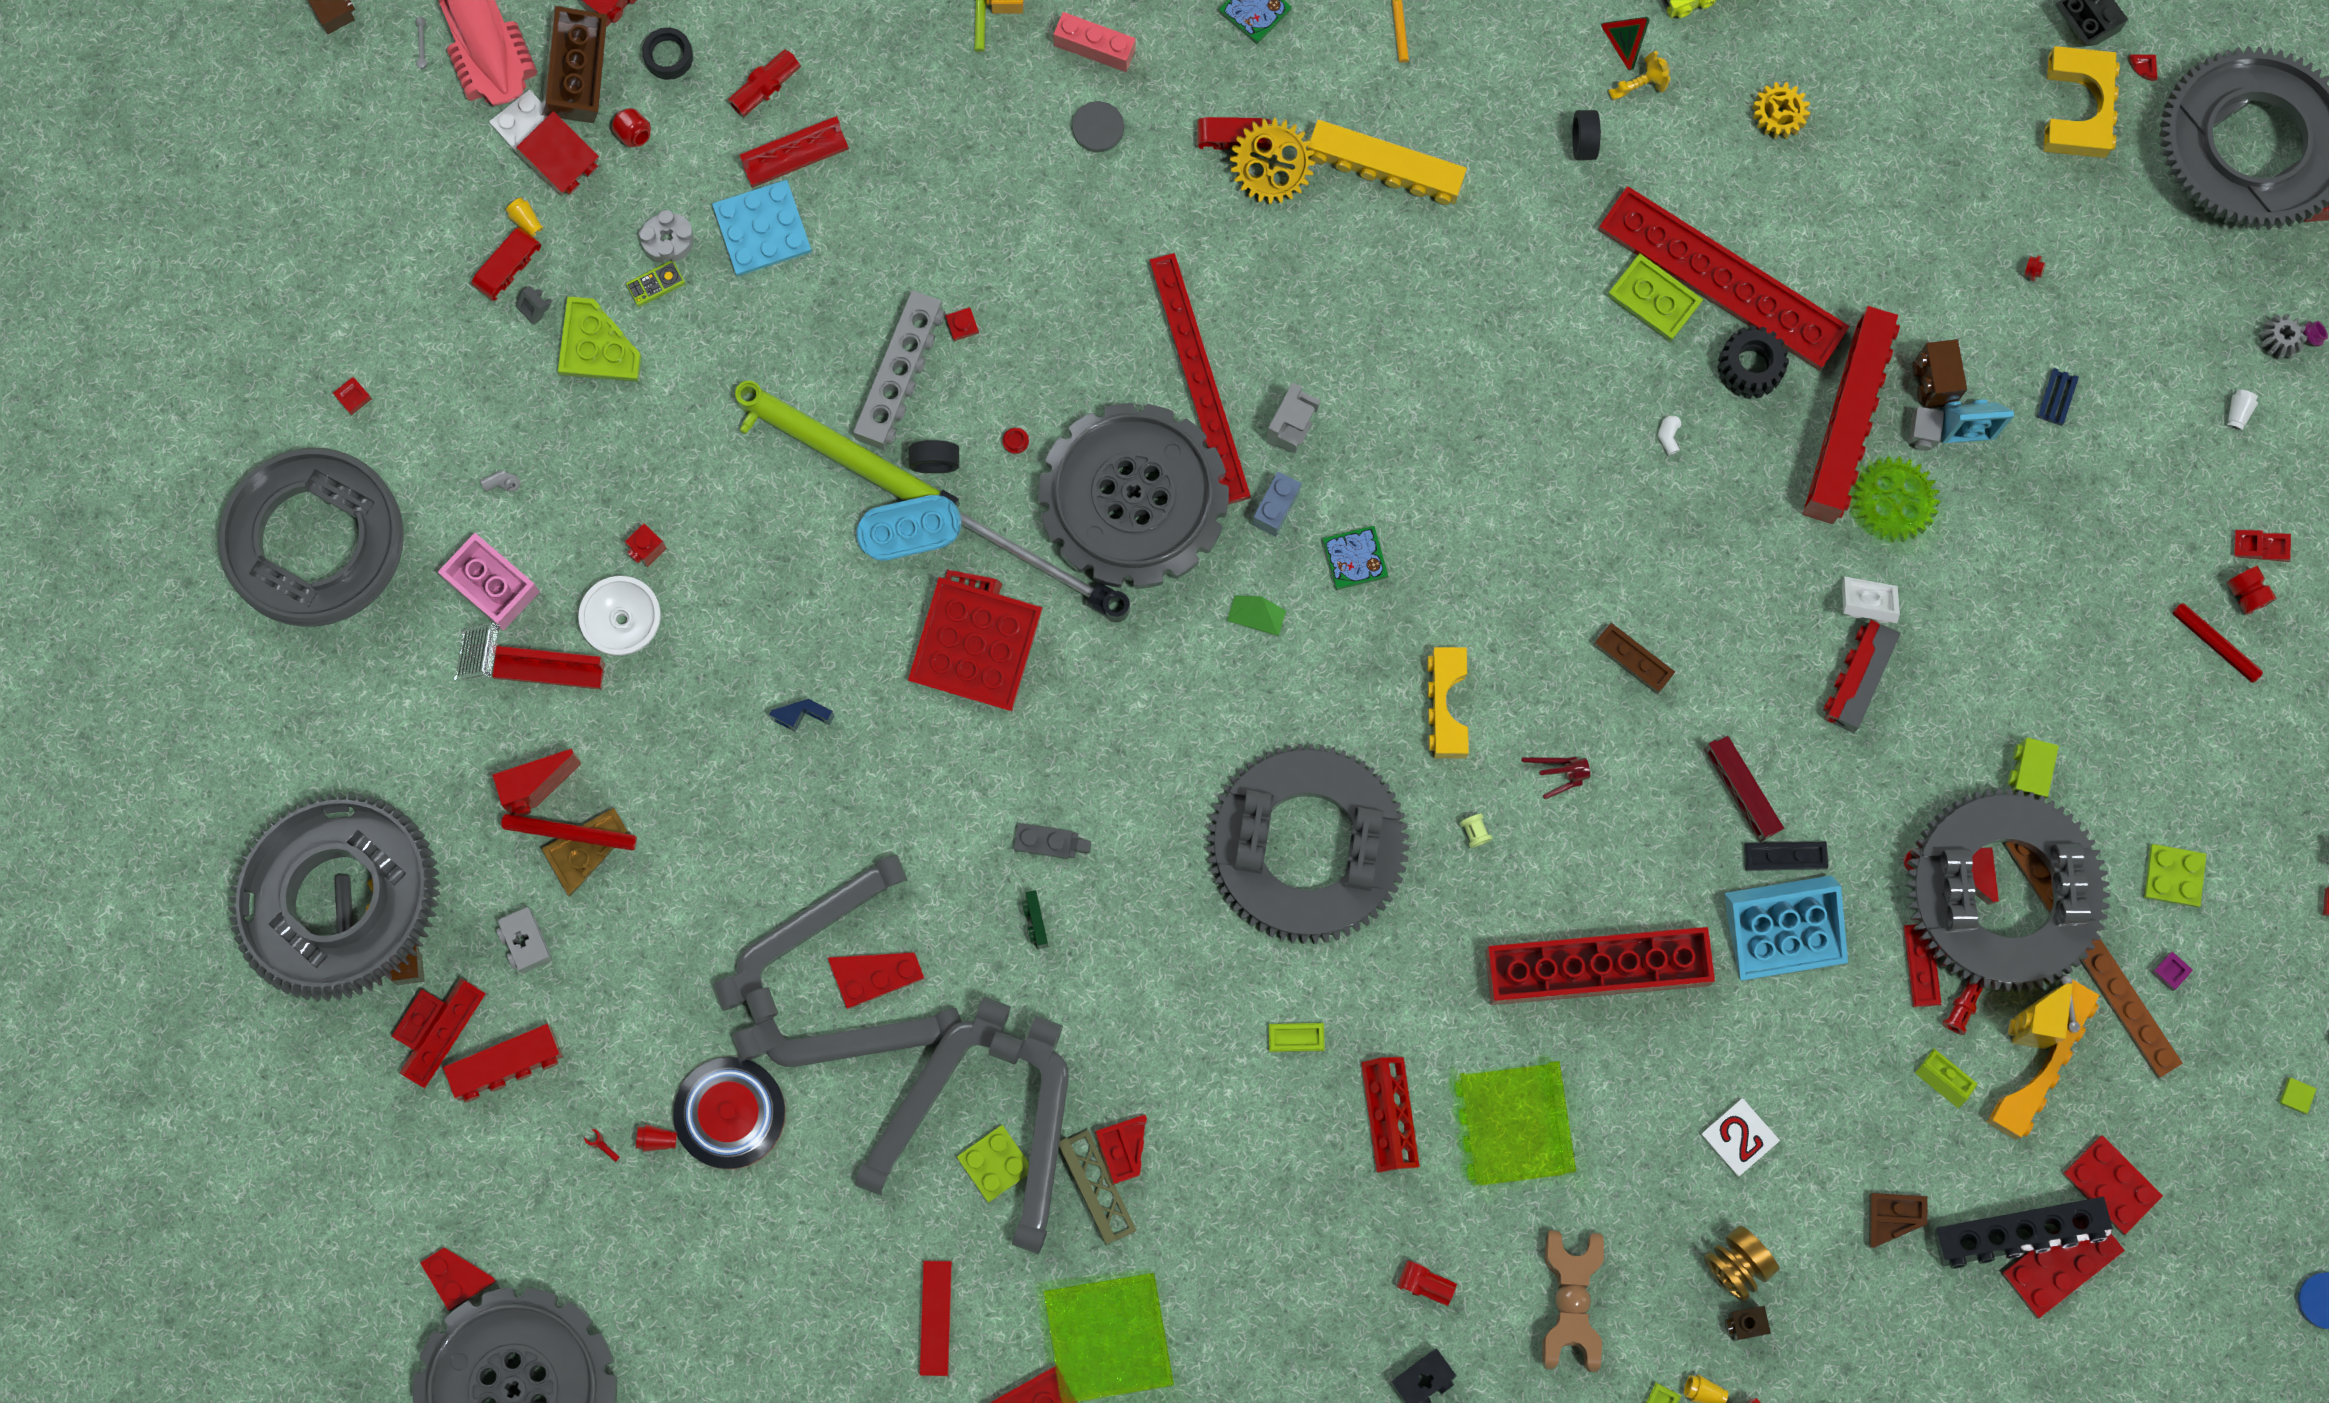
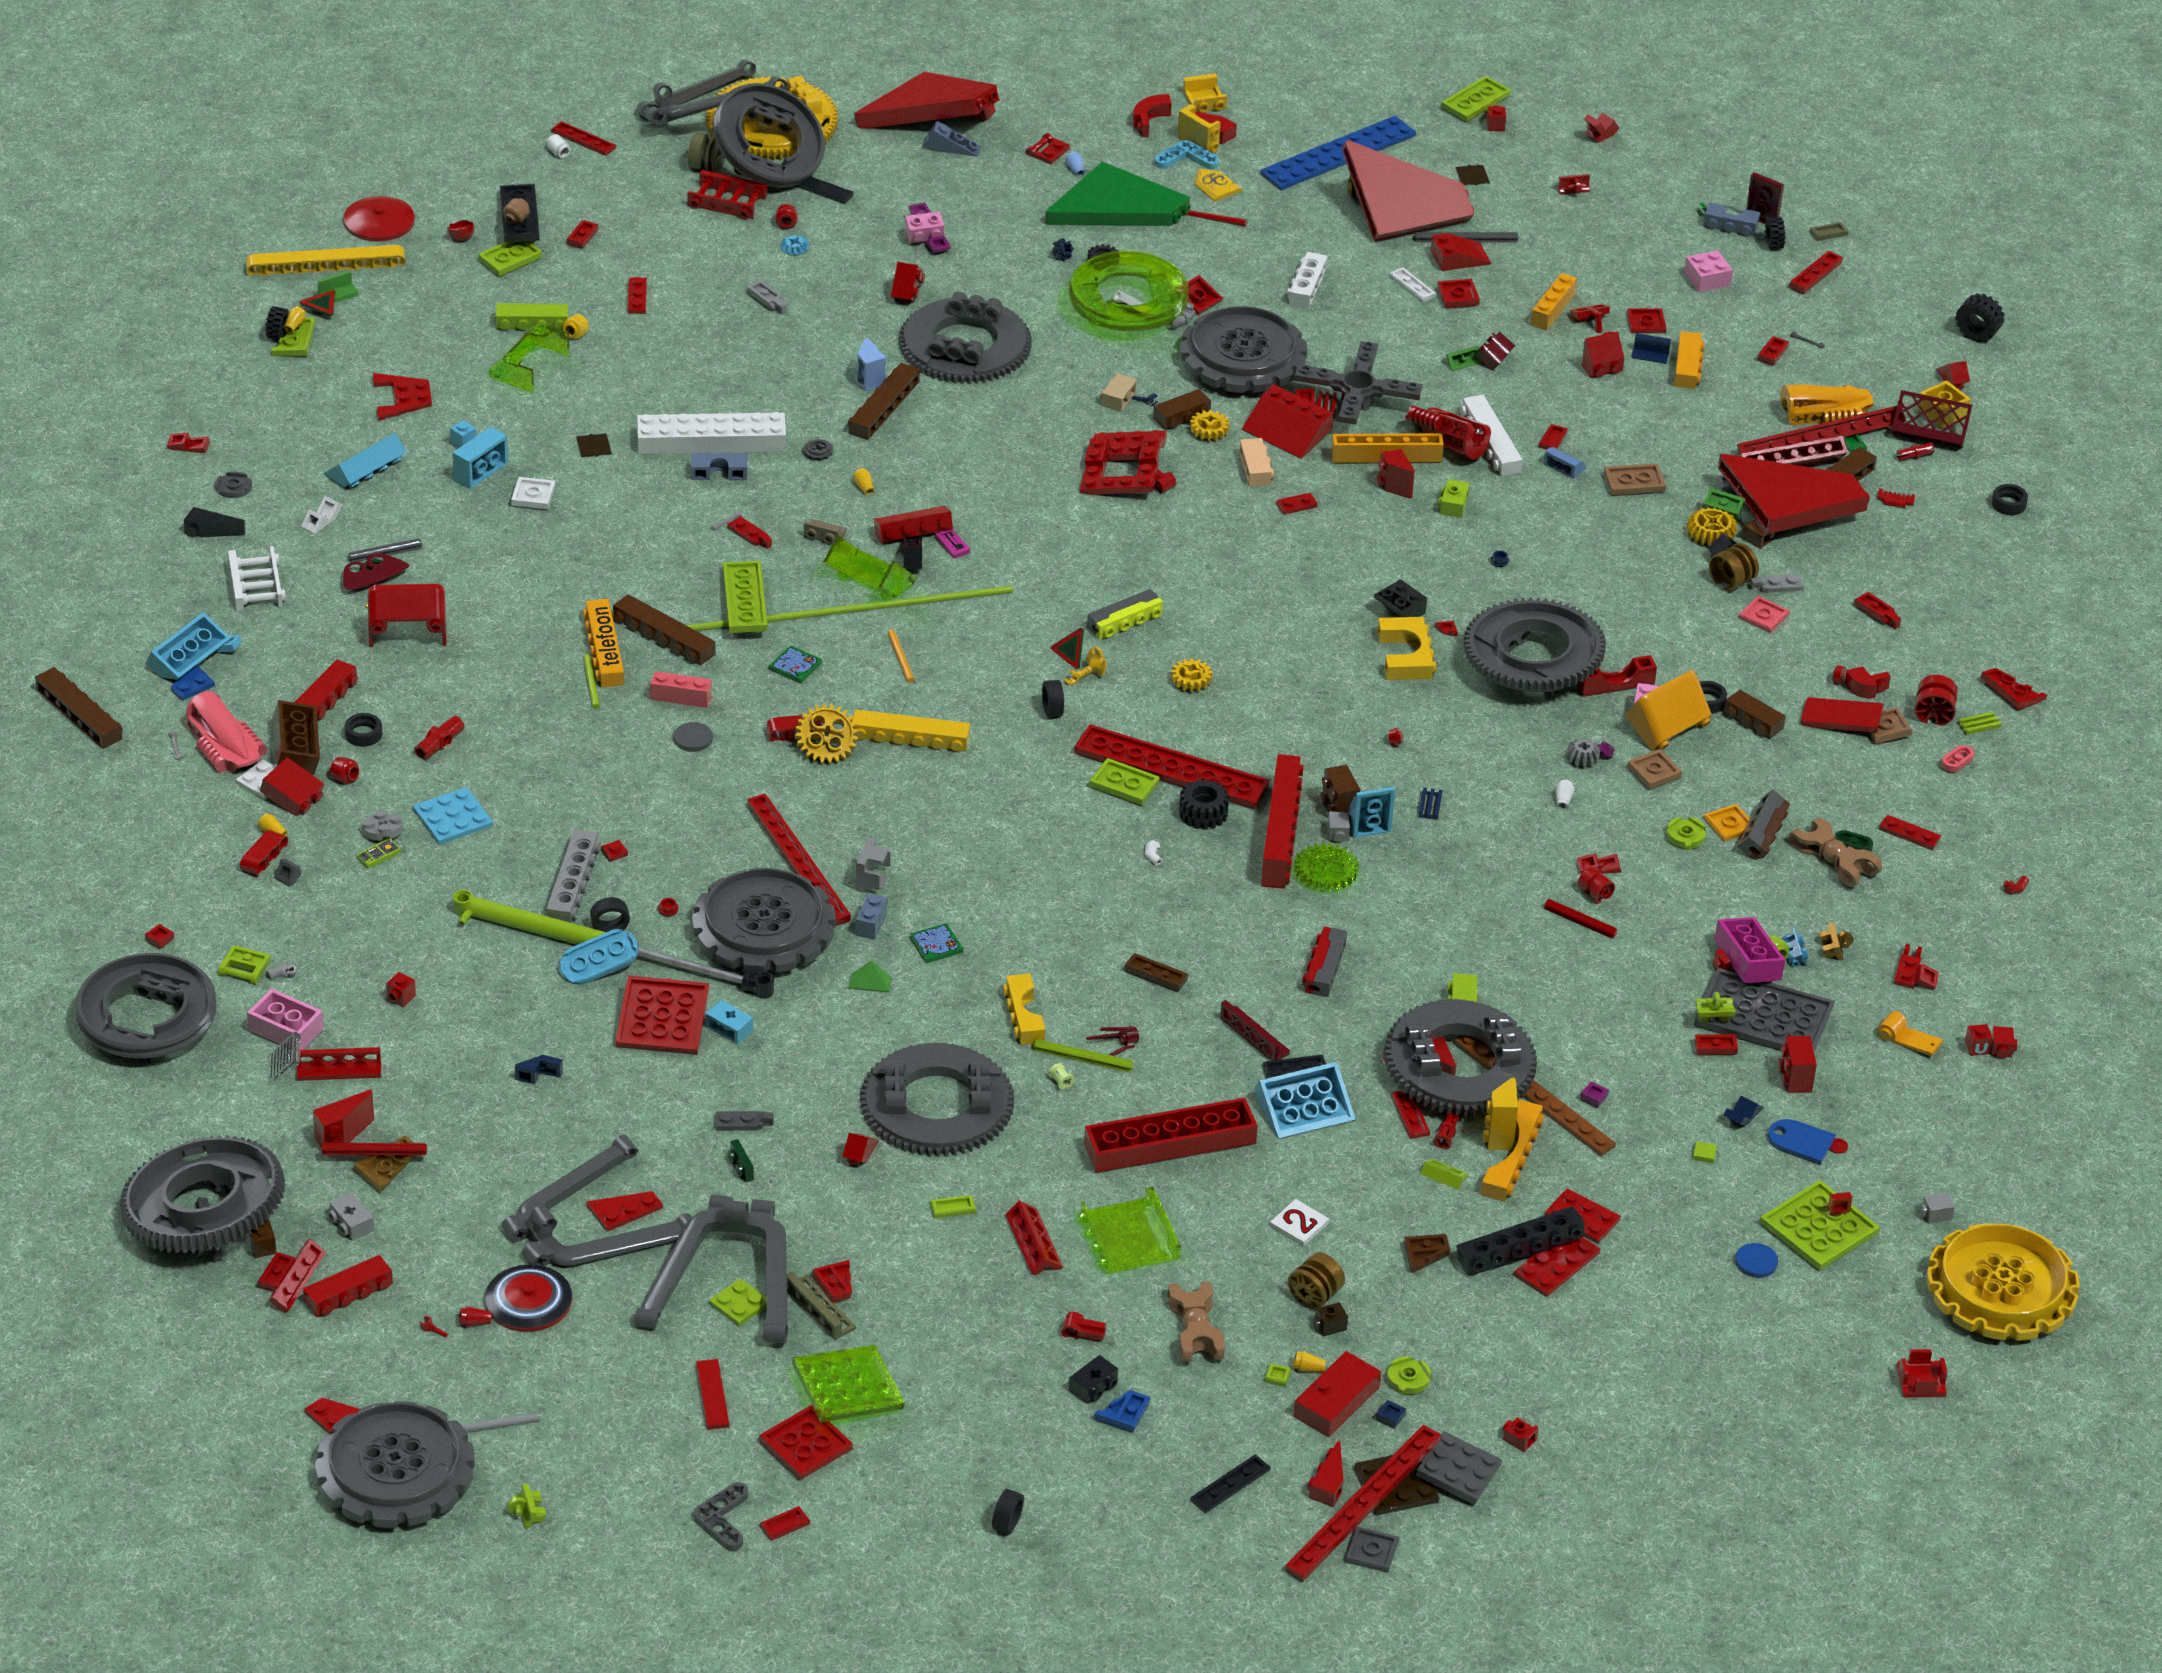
camera: 10 degrees left, 35 degrees down
lime plate [558,296,642,382] -> none
white dish [579,576,661,656] -> none
red fence [739,116,849,188] -> none
white plate [1842,577,1900,623] -> none
light grey hinge [2061,975,2080,1033] -> none
lime plate [2144,844,2207,908] -> none
none -> lime plate [218,945,271,985]
none -> light grey bar [462,1413,539,1432]
none -> medium azure brick [705,1000,753,1044]
none -> red slope [842,1132,879,1166]
none -> lime axle [1034,1039,1134,1072]

